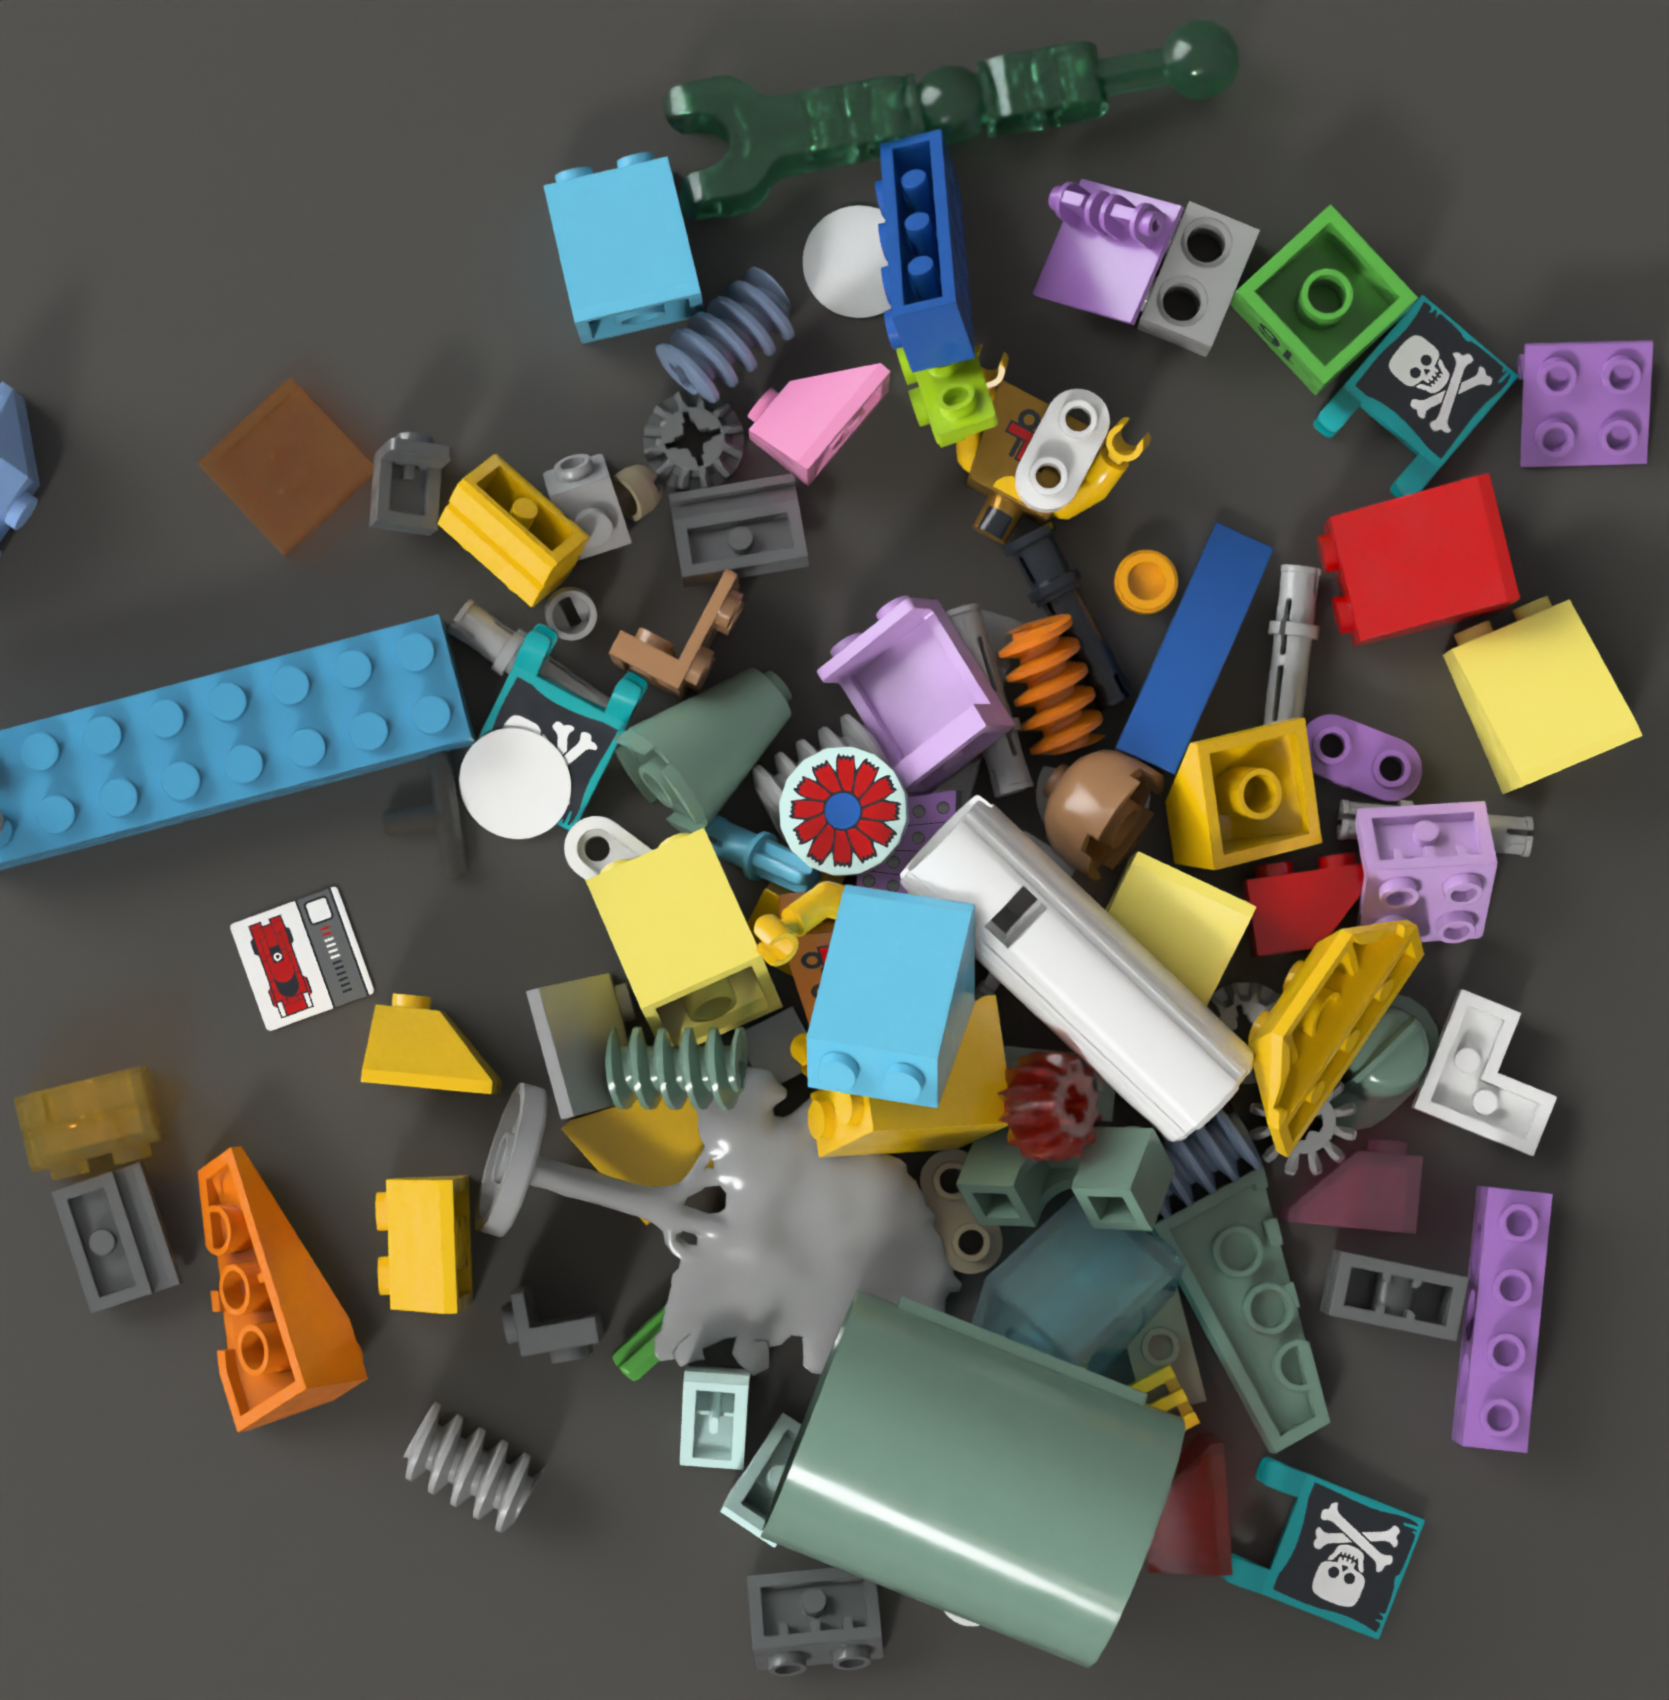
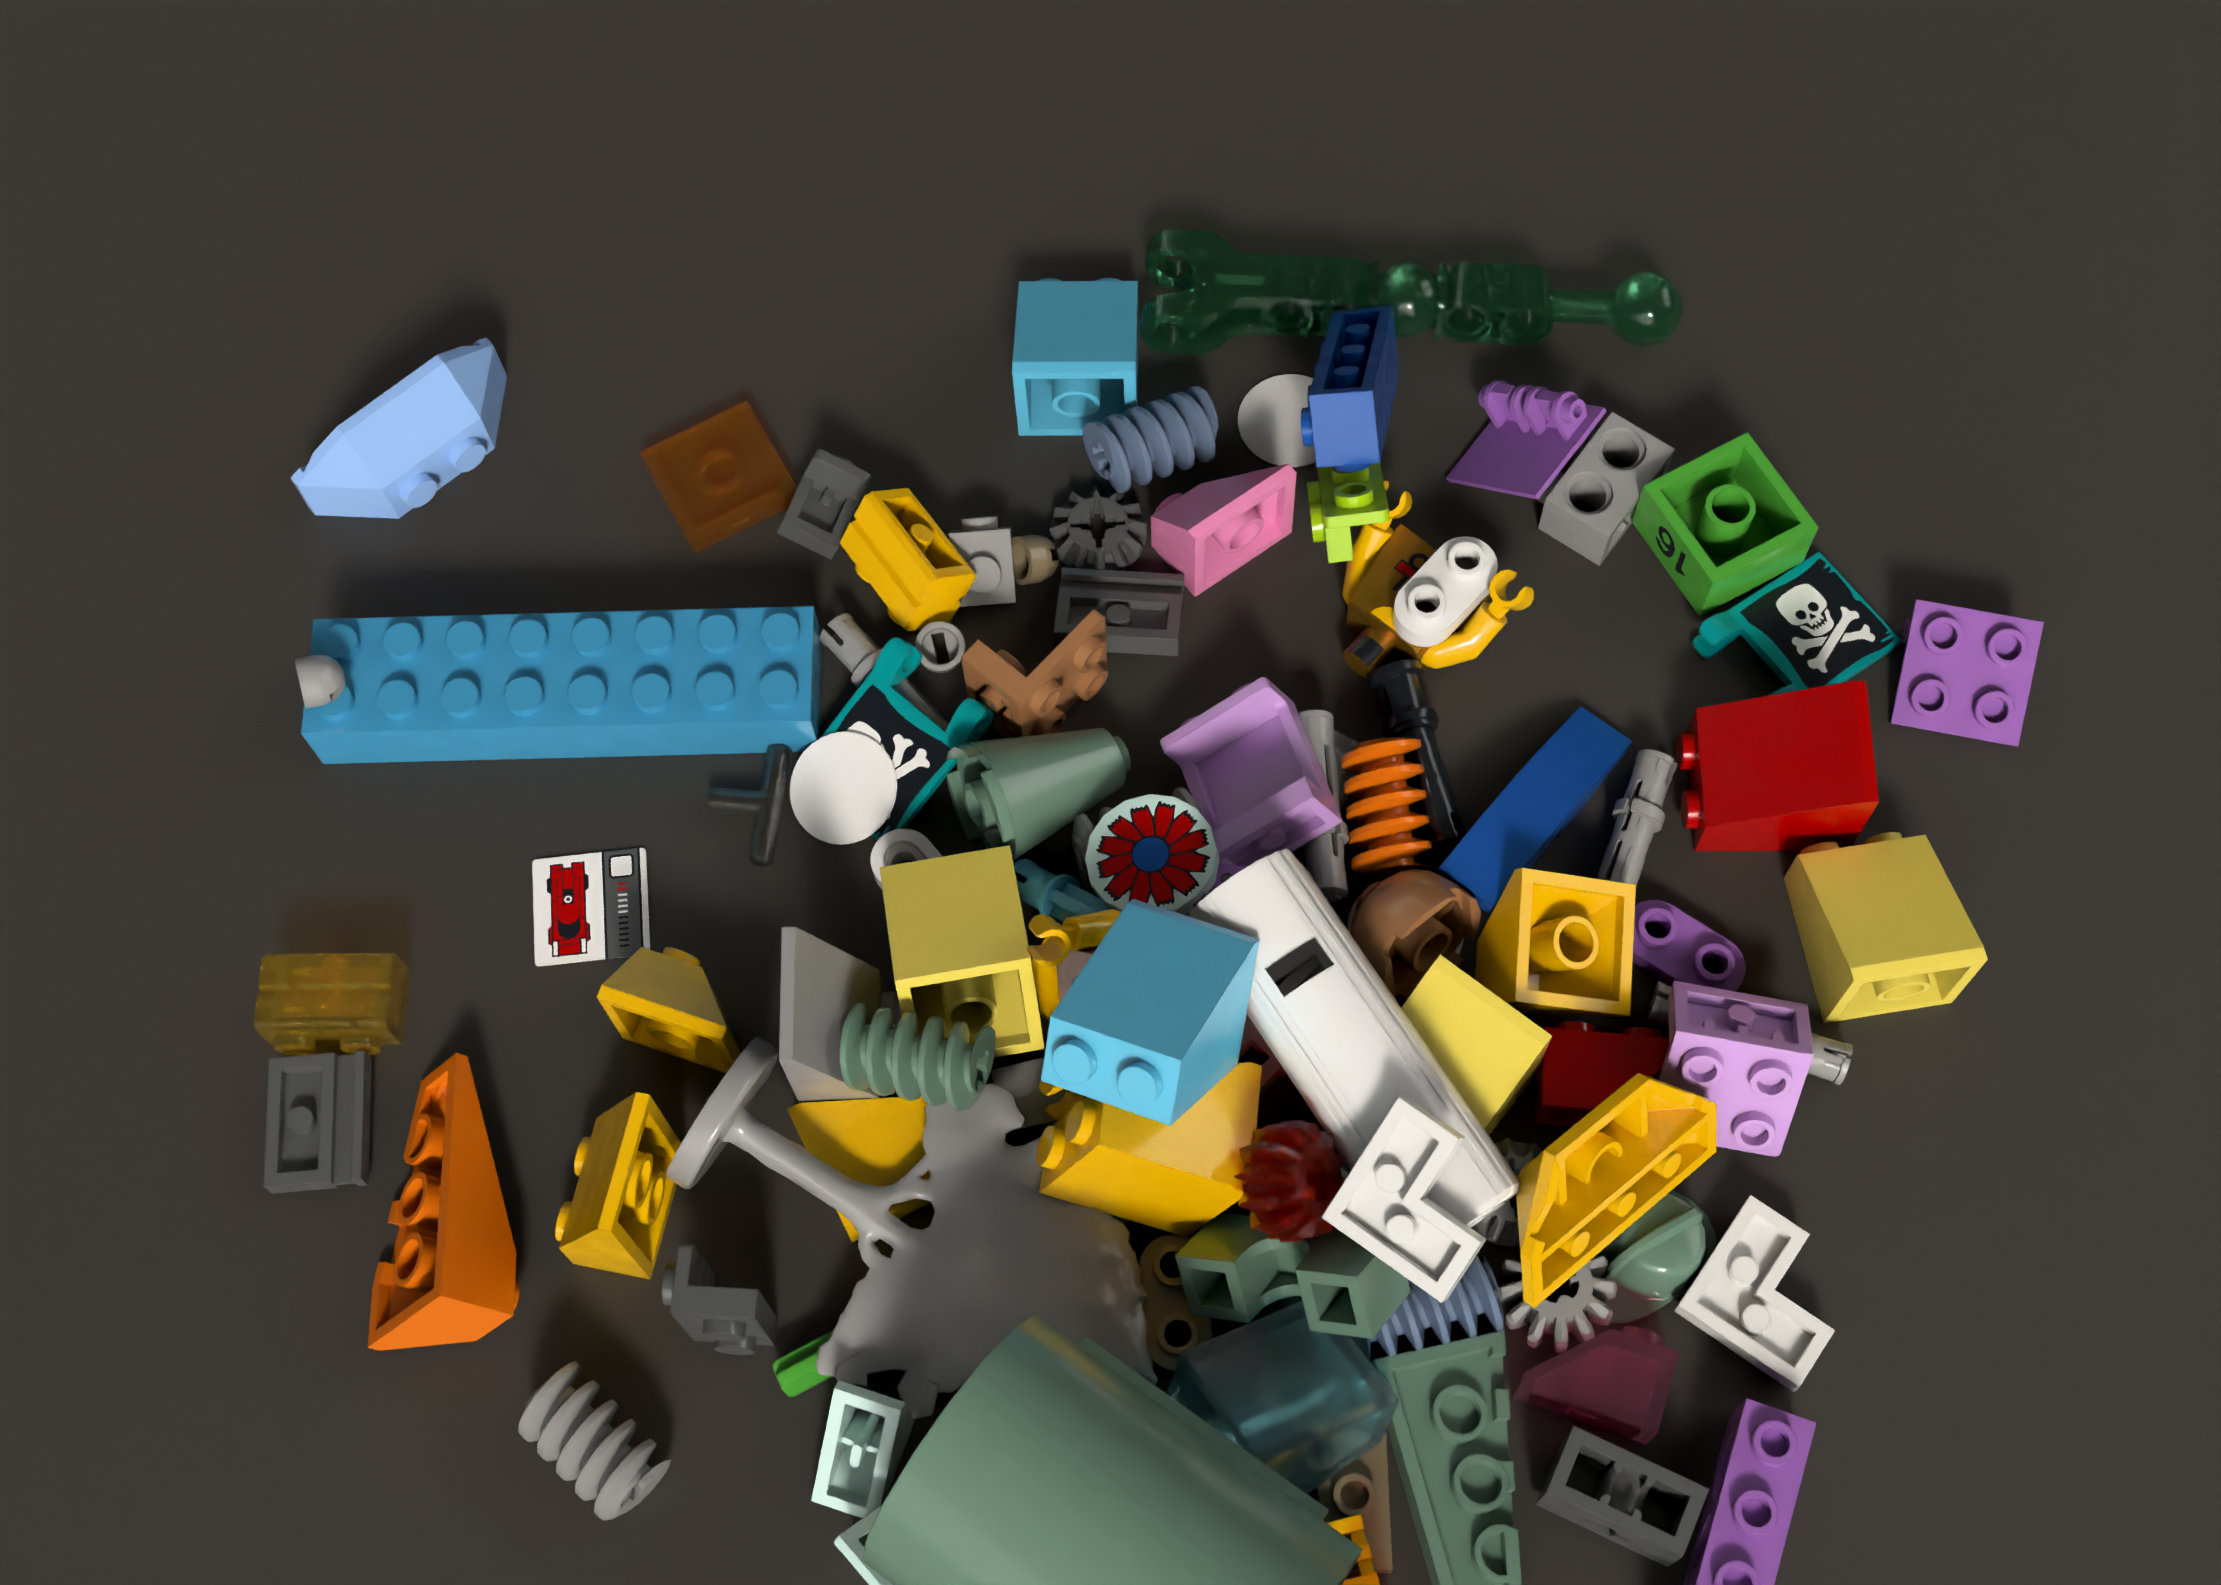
camera: 20 degrees right, 20 degrees down
light orange tile [1113,550,1178,615] -> none
none -> white plate [1321,1096,1487,1303]

